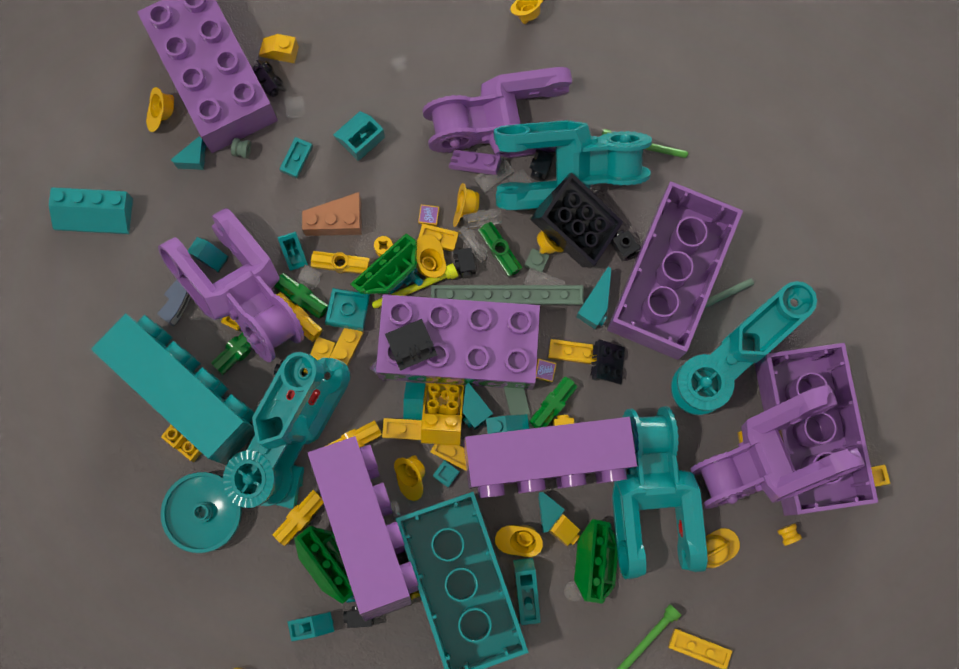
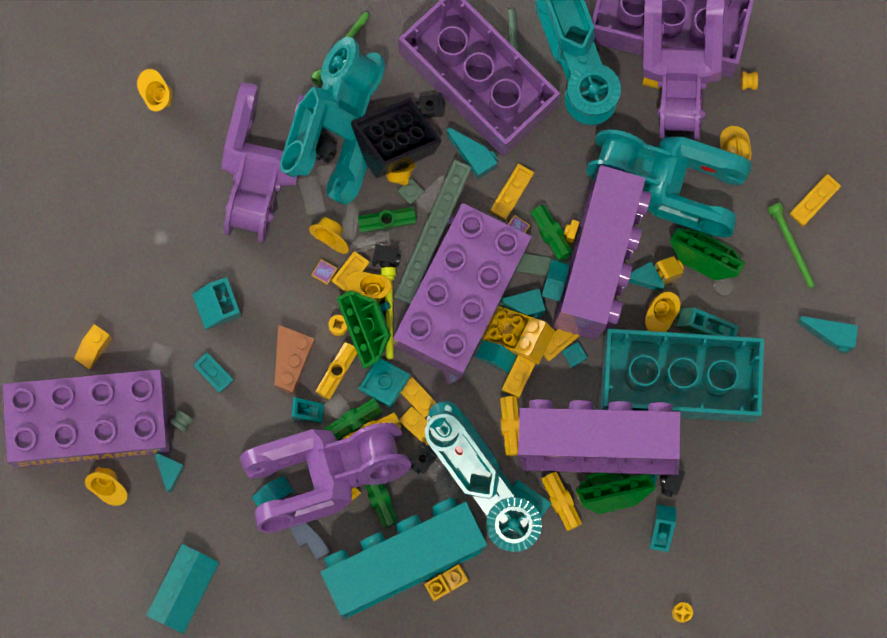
camera: 70 degrees left, 0 degrees up
teal dish [161,472,242,553] -> none
black hinge [252,59,286,97] -> none
black hinge [385,319,437,371] -> none
yellow piece [394,455,426,501] -> none
medium lavender hinge [448,150,502,175] -> none
black hinge [590,339,625,385] -> none

